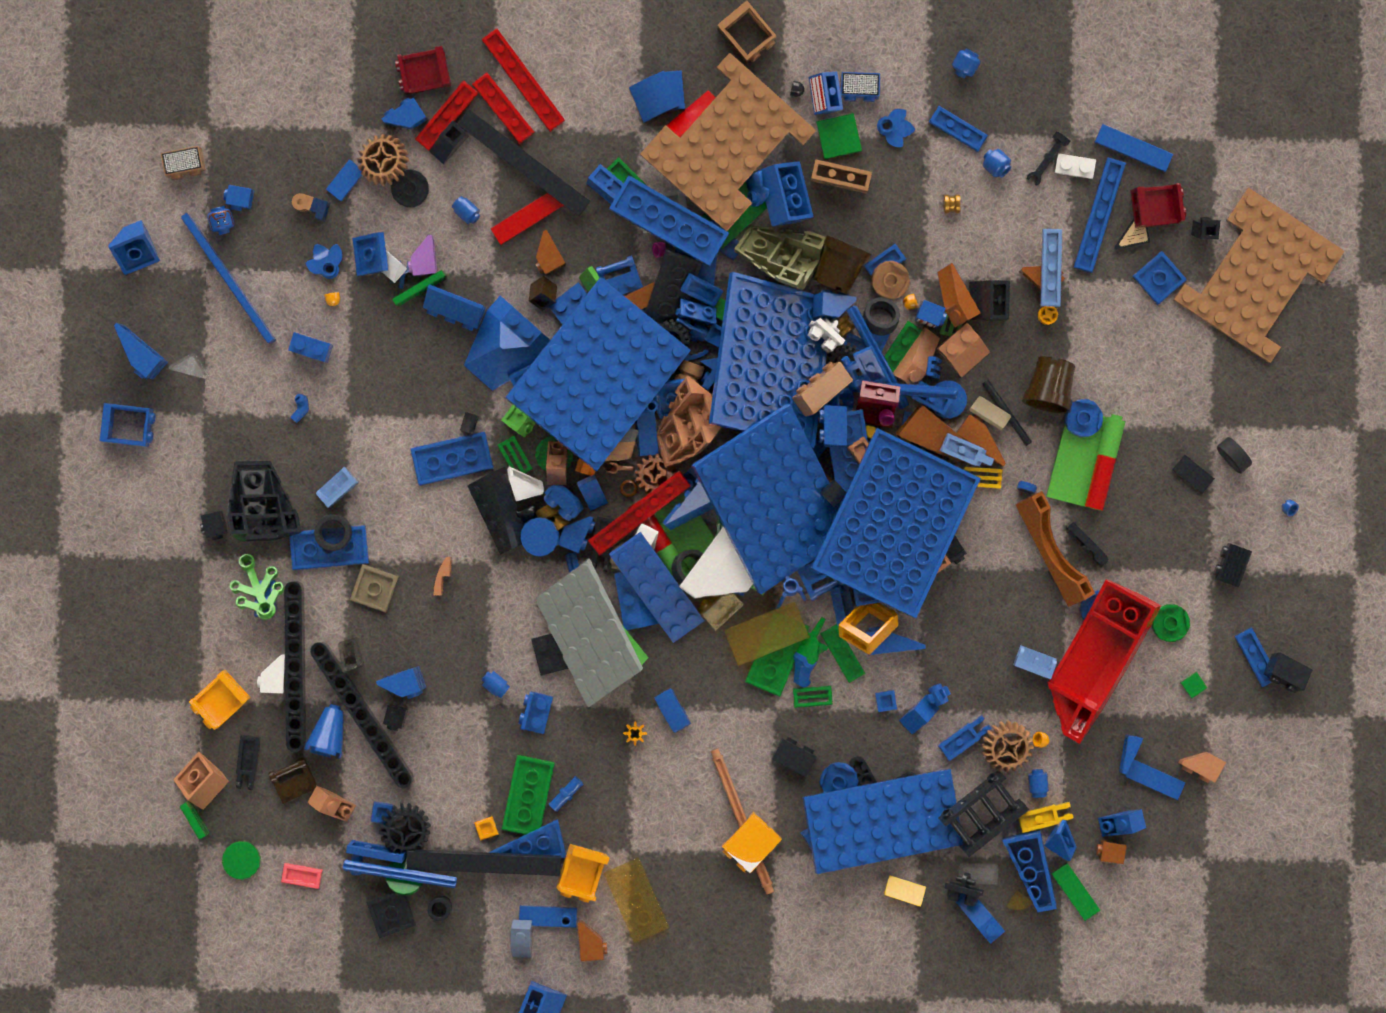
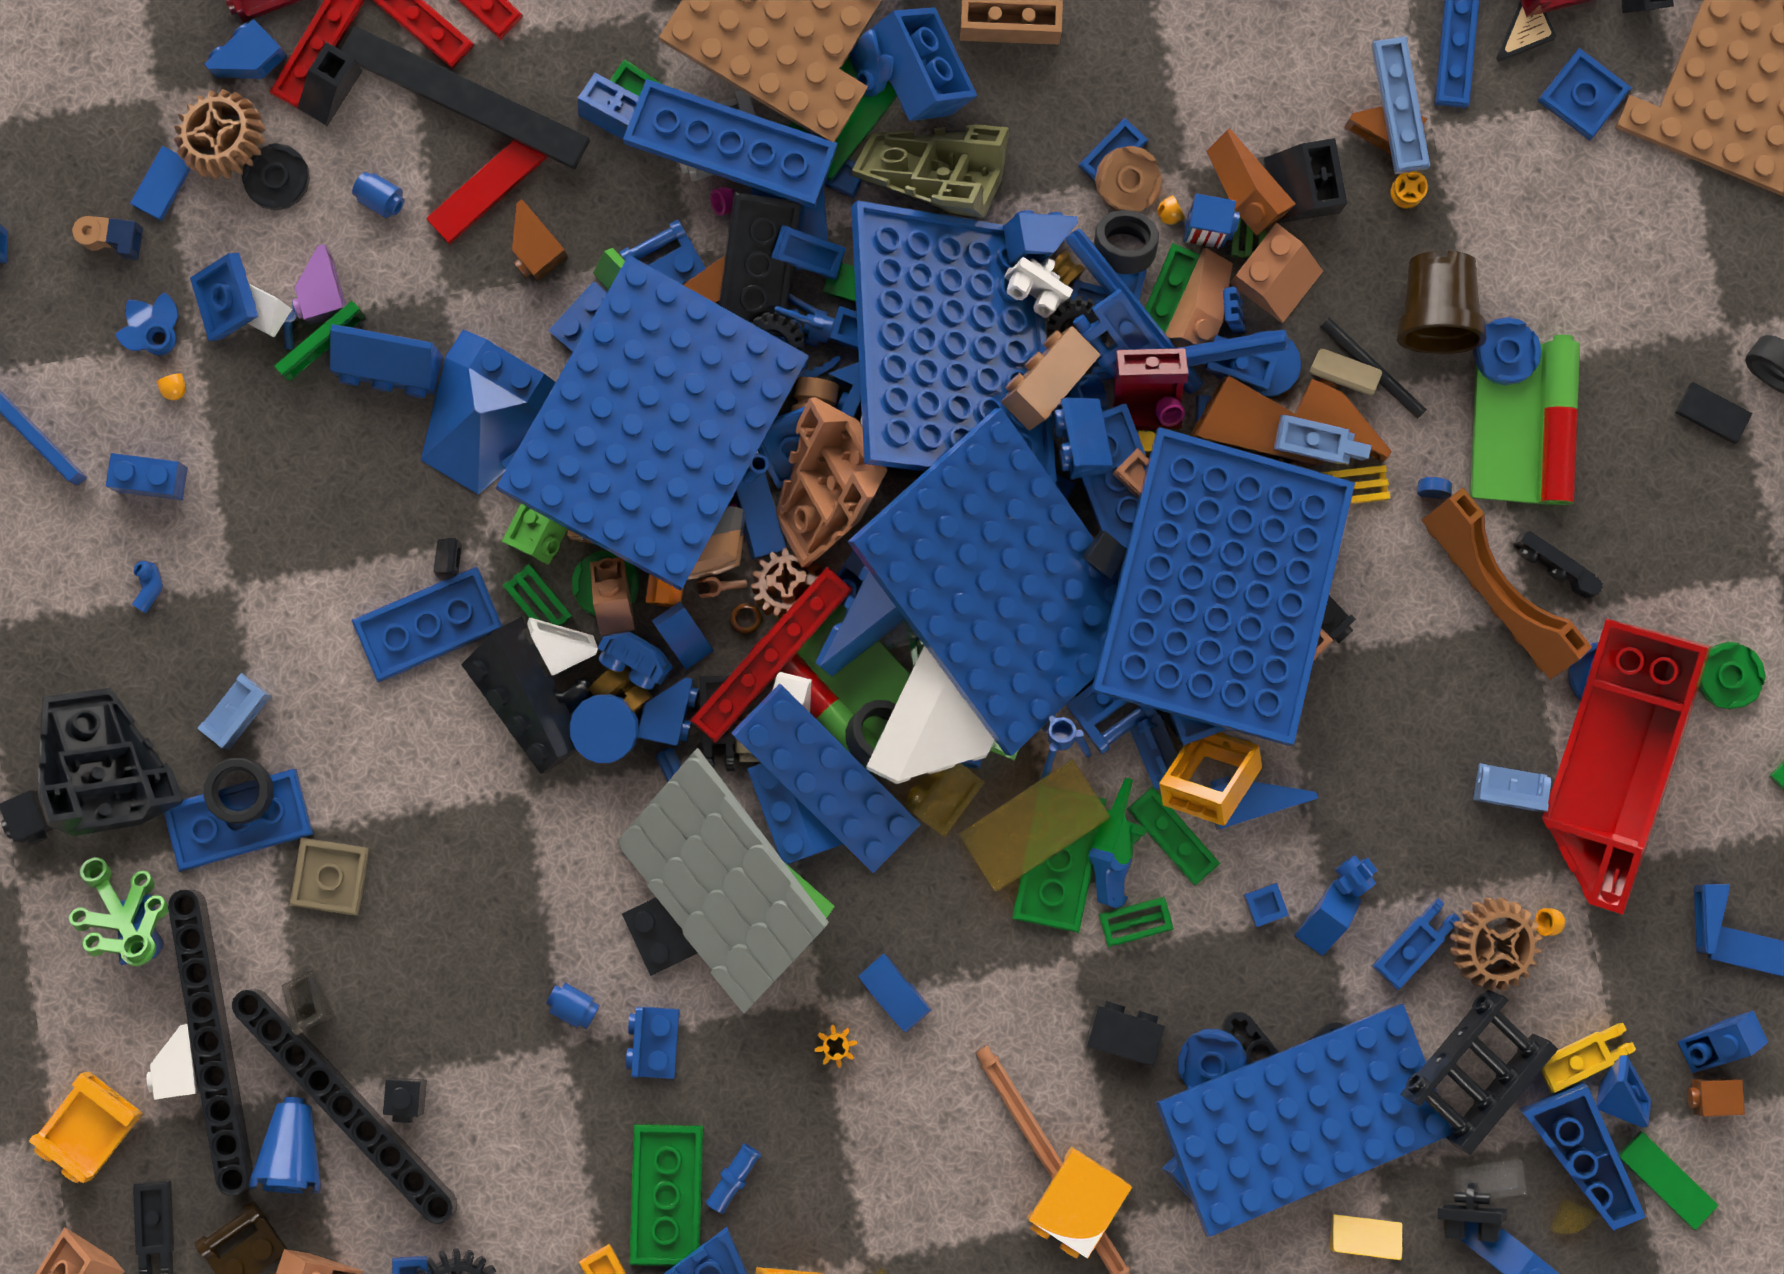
camera: 15 degrees left, 5 degrees down
blue slope [376,666,426,699] -> none
nougat slope [434,557,452,595] -> none
dark brown panel [529,276,557,311] -> none
blue hinge [676,299,716,326] -> none
dark brown piece [813,235,872,295] -> none
pearl gold wheel [943,194,961,214] -> none
blue brick [1028,769,1049,798] -> none

